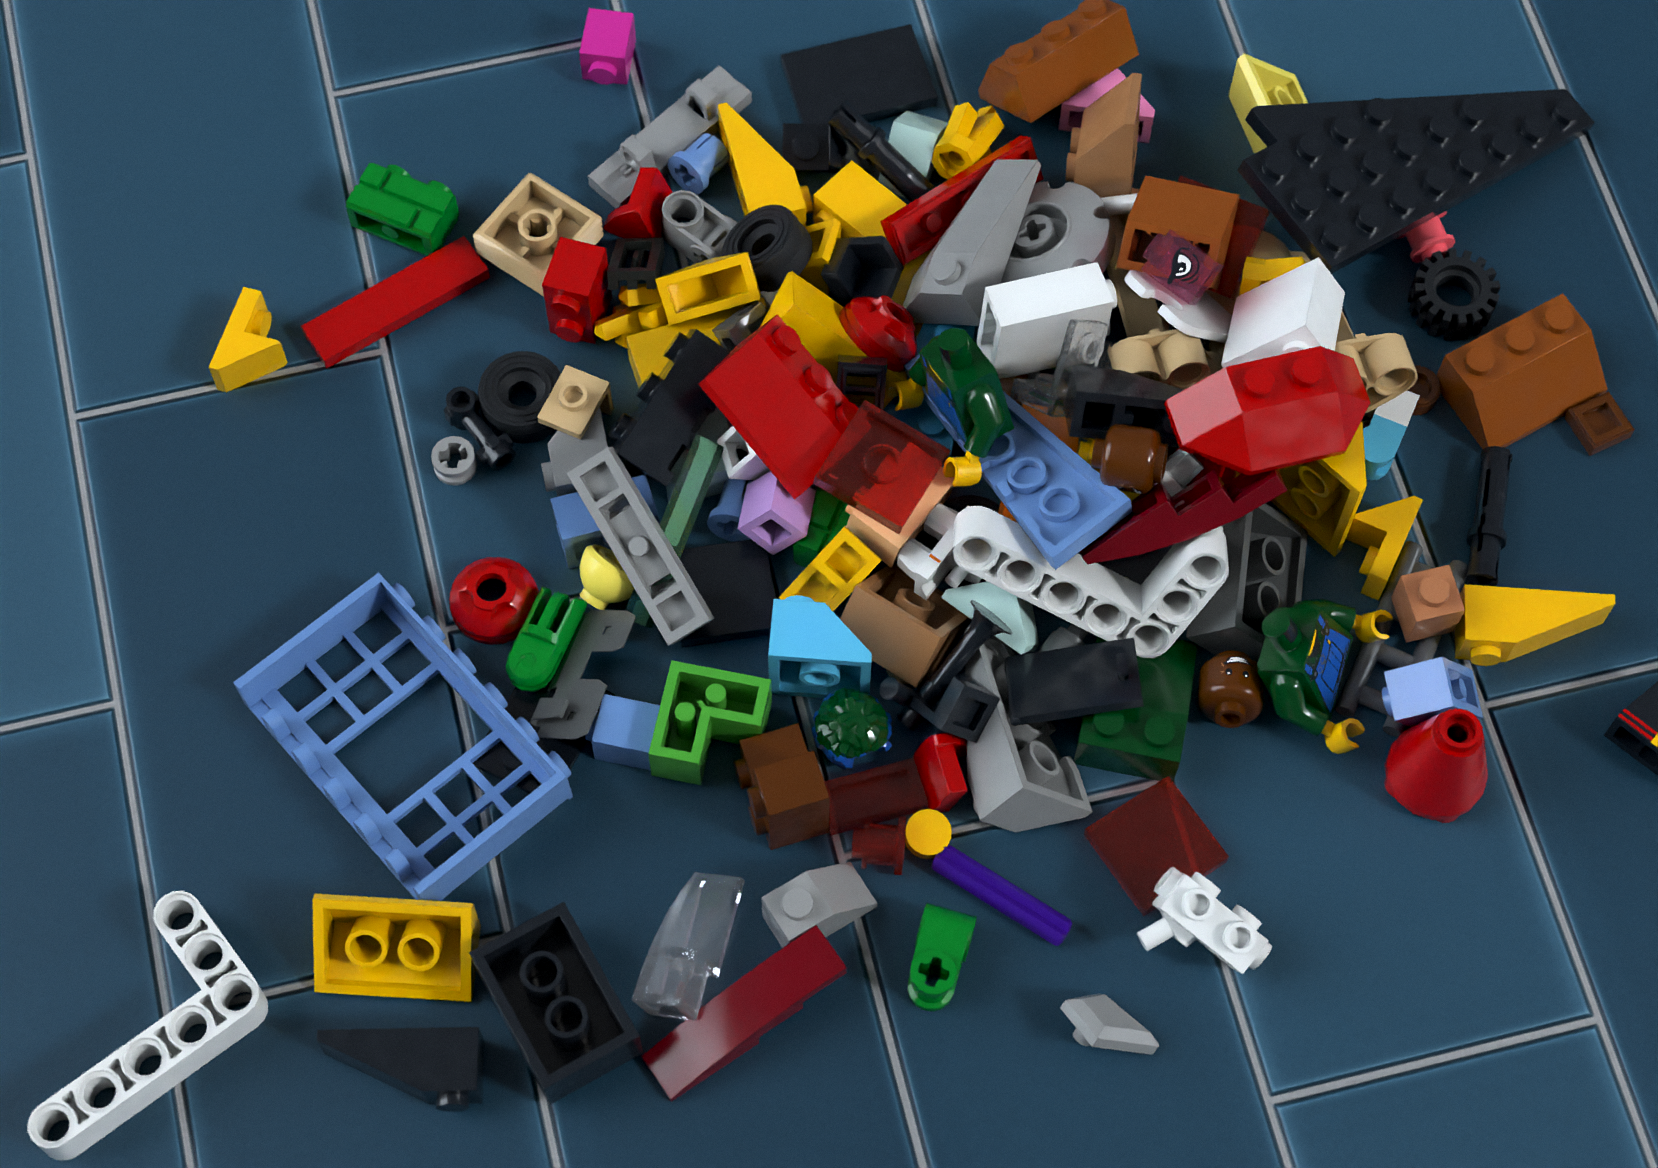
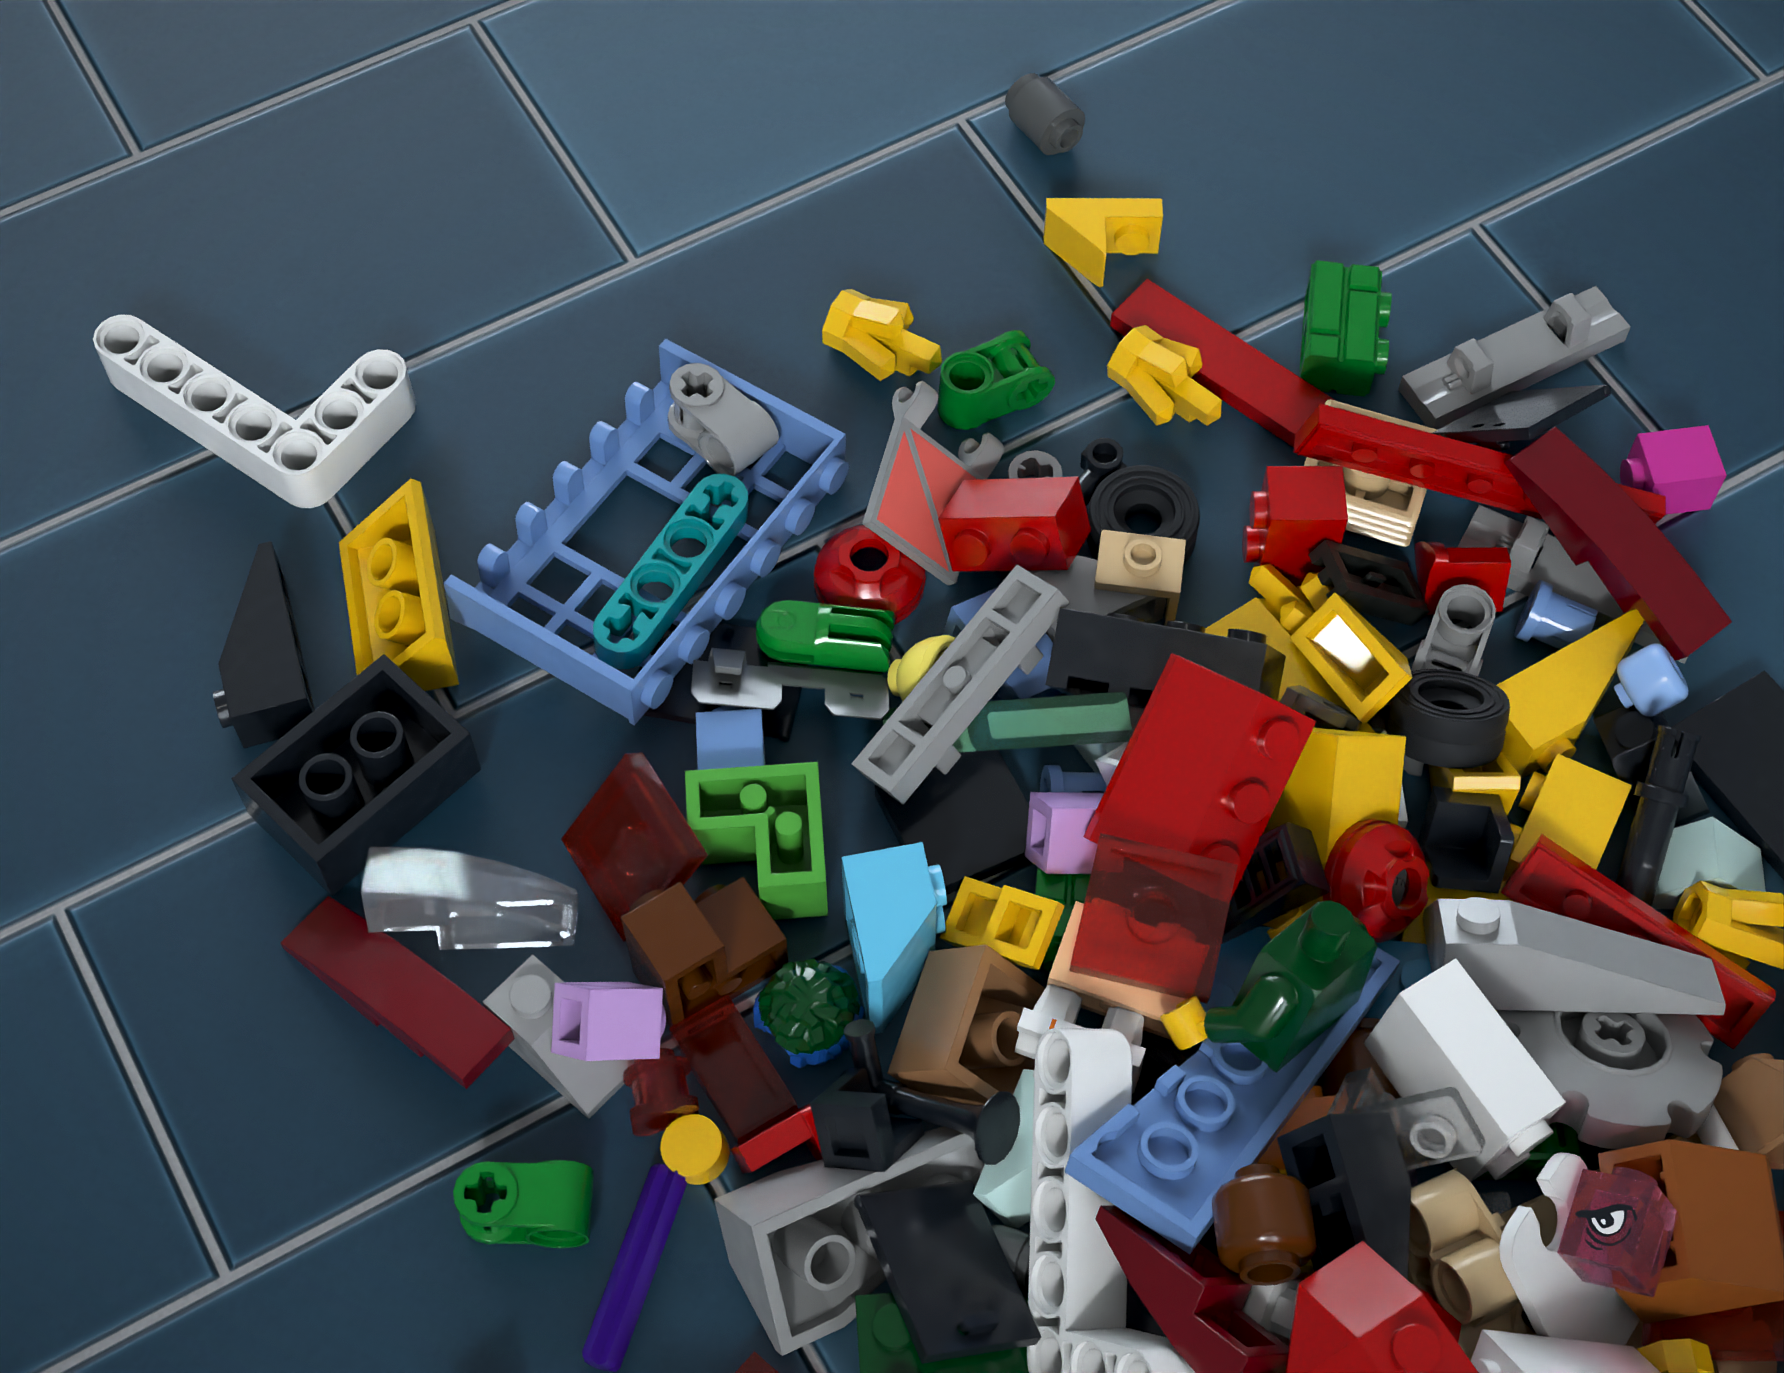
camera: 75 degrees right, 5 degrees down
none -> lavender brick [551,982,666,1061]
none -> clear red tile [561,752,708,942]
none -> teal beam [593,474,748,669]
none -> light grey piece [667,363,779,476]
none -> yellow rock [822,289,942,381]
none -> flag [862,381,1004,586]
none -> green piece [937,330,1055,430]
none -> red brick [938,477,1091,571]
none -> dark grey brick [1005,73,1085,155]
none -> yellow rock [1107,325,1222,426]
none -> red tile [1294,404,1666,524]
none -> light grey hinge [1398,286,1631,430]
none -> black container [1432,385,1611,451]
none -> dark red slope [1504,426,1732,661]
none -> light blue piece [1614,643,1688,717]

